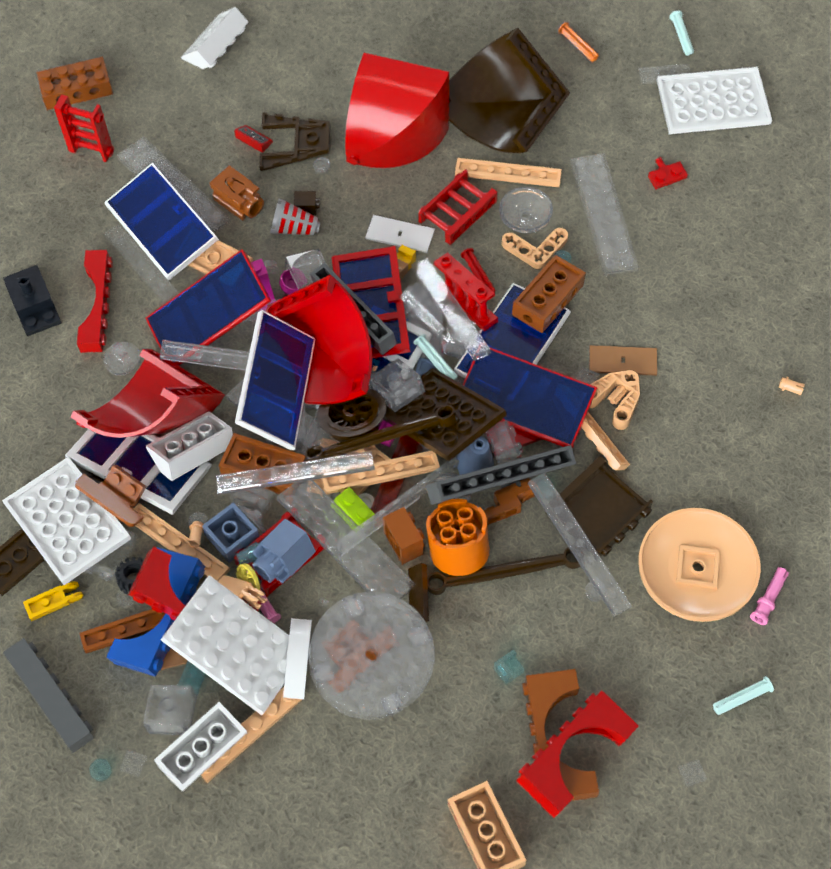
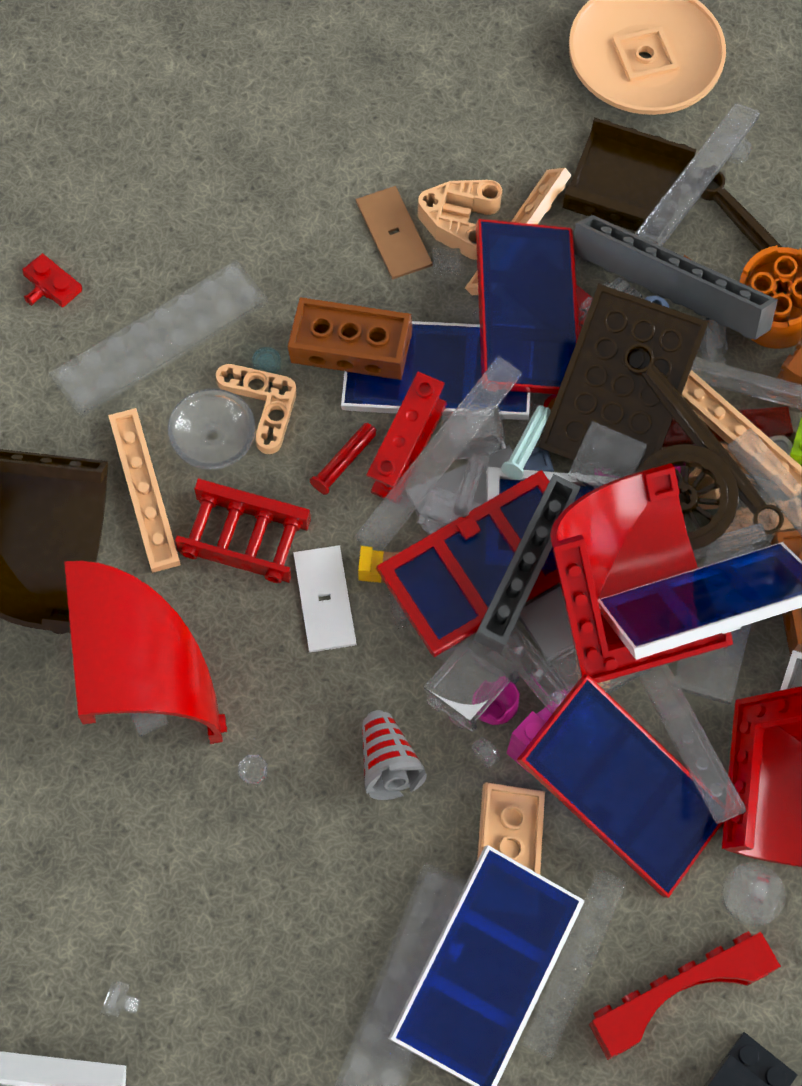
camera: 120 degrees left, 5 degrees up
dark orange piece [210,165,264,221] -> none
red slope [234,125,273,153] -> none
dark brown wing [259,112,330,171] -> none
dark brown brick [294,191,320,215] -> none
light nougat pin [779,377,805,395] -> none
none -> clear tile [100,981,140,1018]

